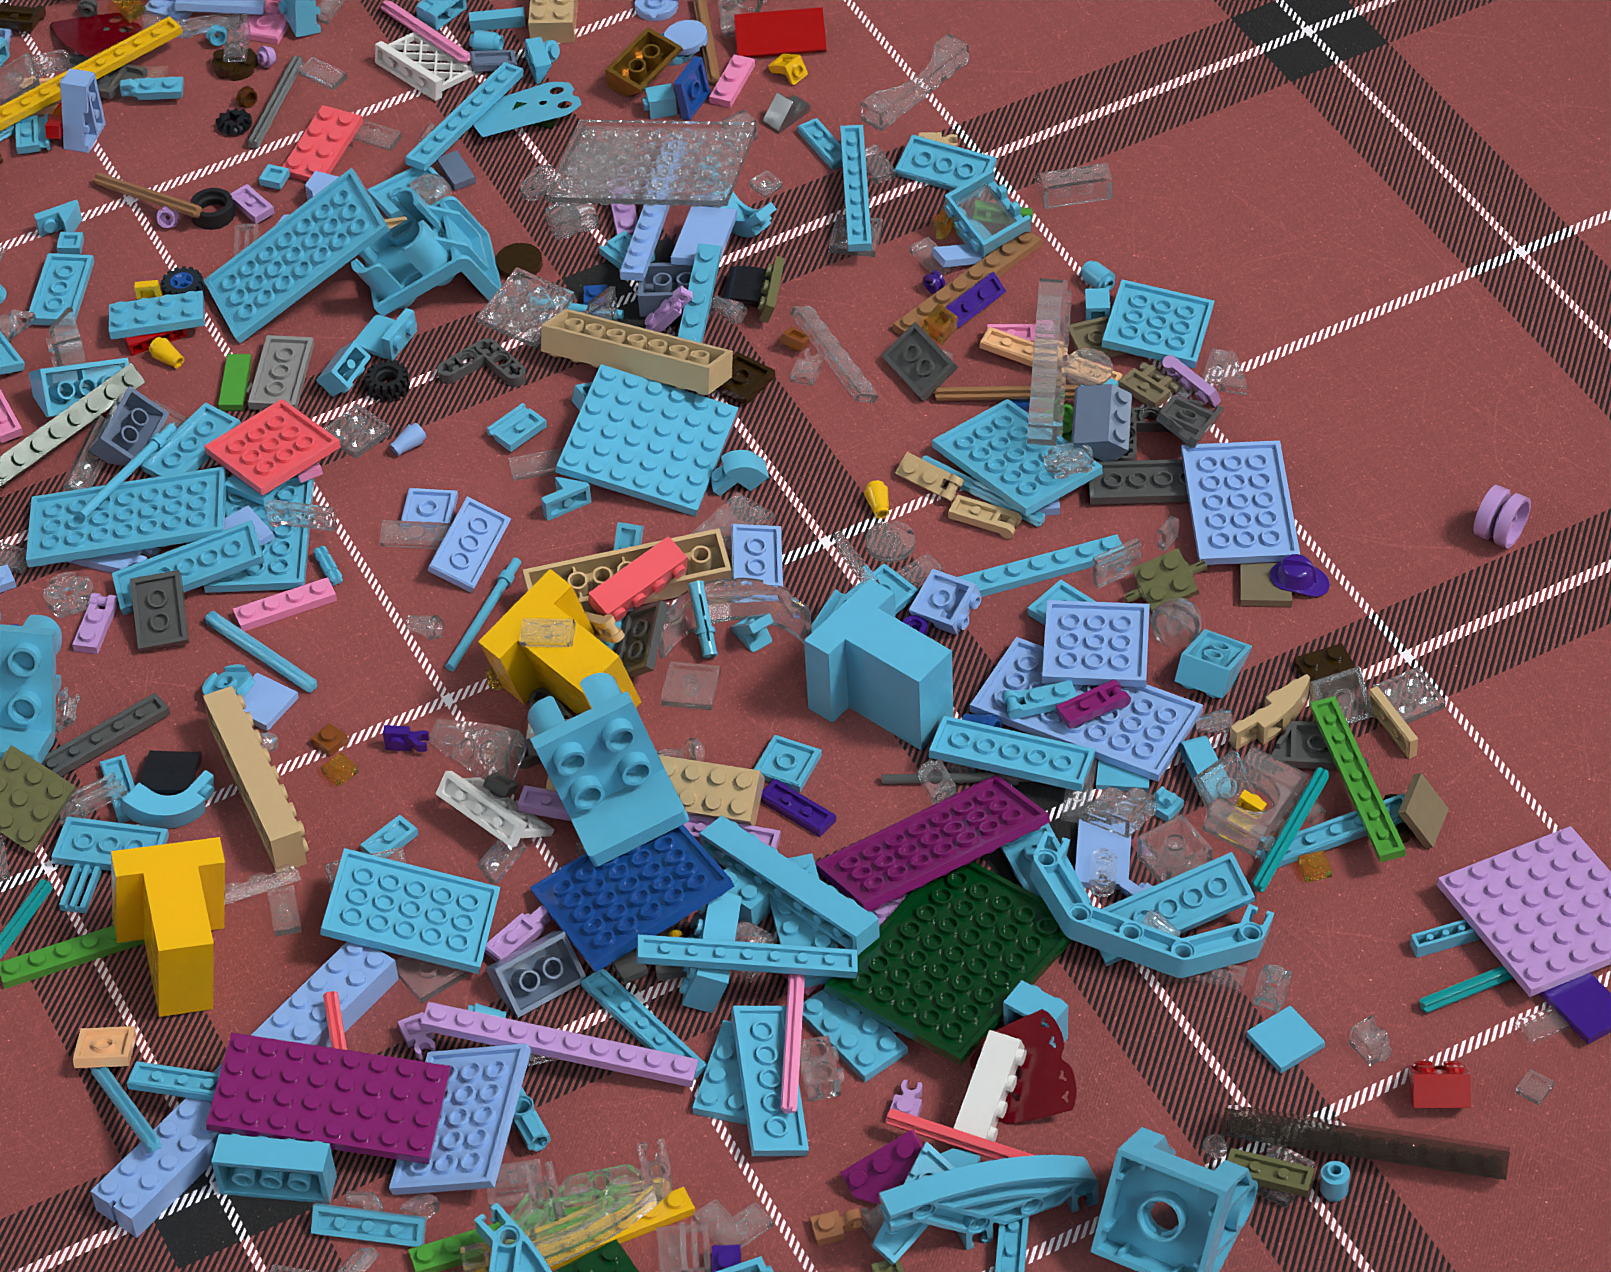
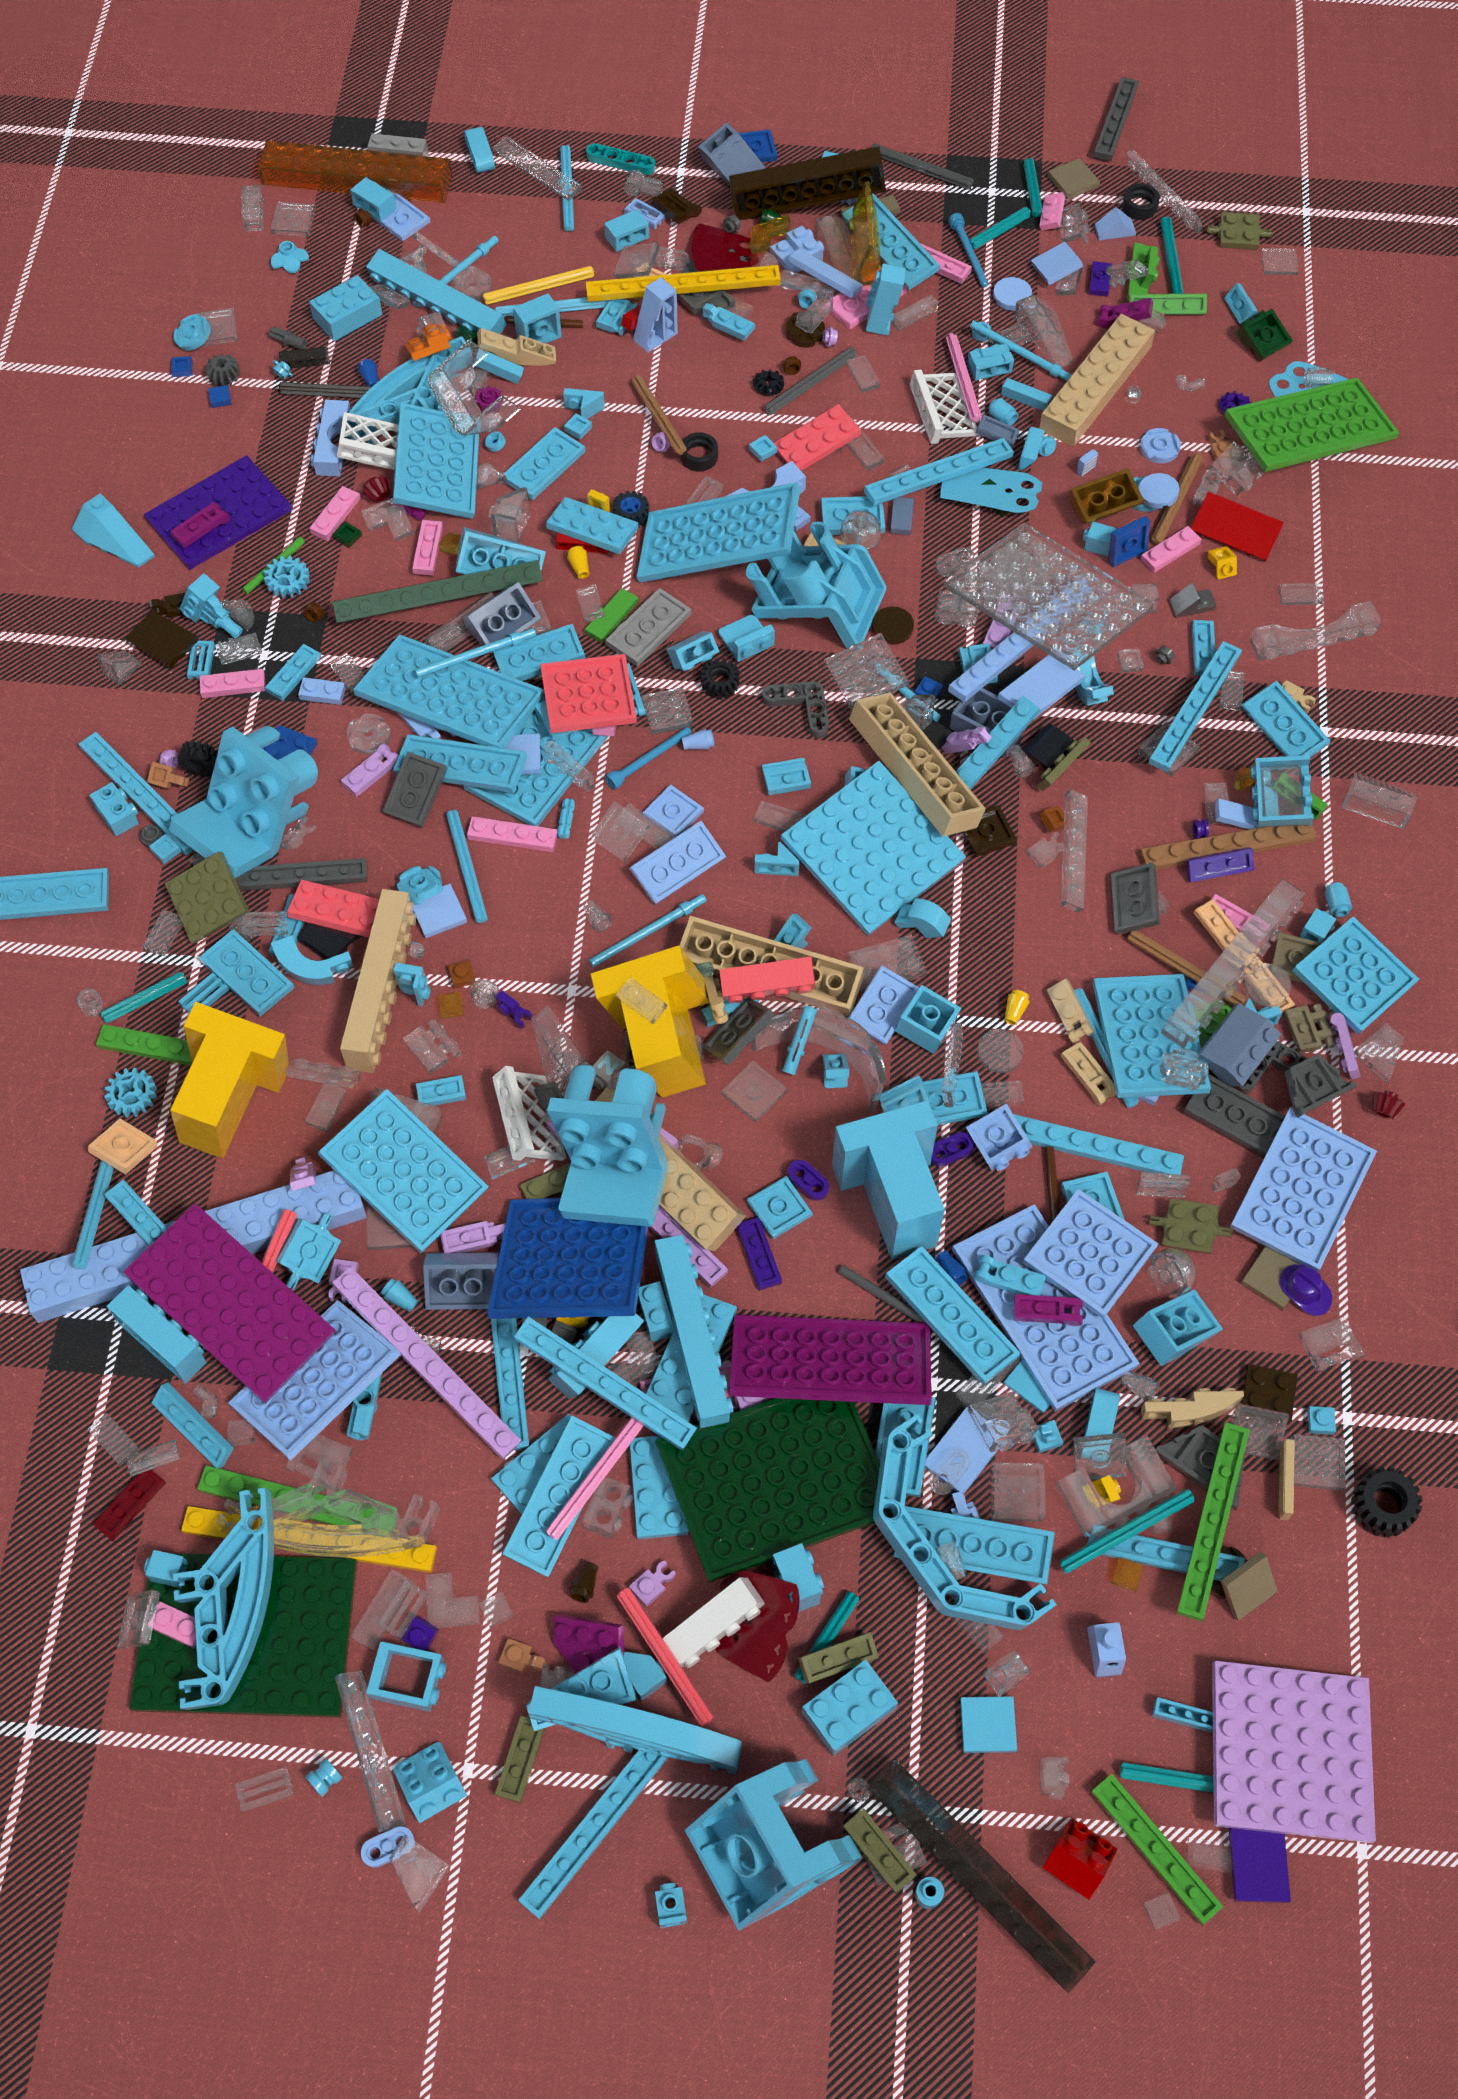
camera: 30 degrees right, 15 degrees up
lavender plate [230,184,275,224] -> none
clear brick [917,759,956,805] -> none
clear yellow brick [924,303,958,345] -> none
none -> medium azure gear [105,1068,157,1118]
none -> medium azure plate [276,1212,341,1290]
none -> coral plate [287,879,379,938]
none -> lavender hinge [289,1156,316,1191]
none -> medium azure bracket [394,962,431,1006]
none -> clear plate [402,1019,462,1074]
none -> clear yellow plate [438,532,461,556]
none -> clear cone [470,980,500,1009]
none -> clear tile [479,1592,514,1628]
none -> olive plate [520,1163,571,1199]
none -> dark brown cone [569,1562,599,1603]
none -> clear tile [576,584,605,623]
none -> clear tile [589,801,650,862]
none -> dark azure piece [605,727,692,790]
none -> dark purple plate [788,1160,829,1201]
none -> teal axle [795,1591,859,1684]
none -> olive plate [798,1632,879,1683]
none -> medium azure brick [802,1660,898,1757]
none -> medium azure brick [895,985,961,1054]
none -> reddish brown bar [1045,1147,1060,1223]
none -> light blue tile [1077,449,1098,477]
none -> light blue torso [1087,1622,1126,1677]
none -> bright green plate [1091,1774,1224,1926]
none -> dark grey plate [1155,645,1175,665]
none -> clear tile [1278,583,1324,605]
none -> clear plate [1299,1317,1364,1373]
none -> medium azure plate [1307,1406,1336,1435]
none -> black tyre [1351,1467,1423,1538]
none -> dark red piece [1372,1090,1405,1119]

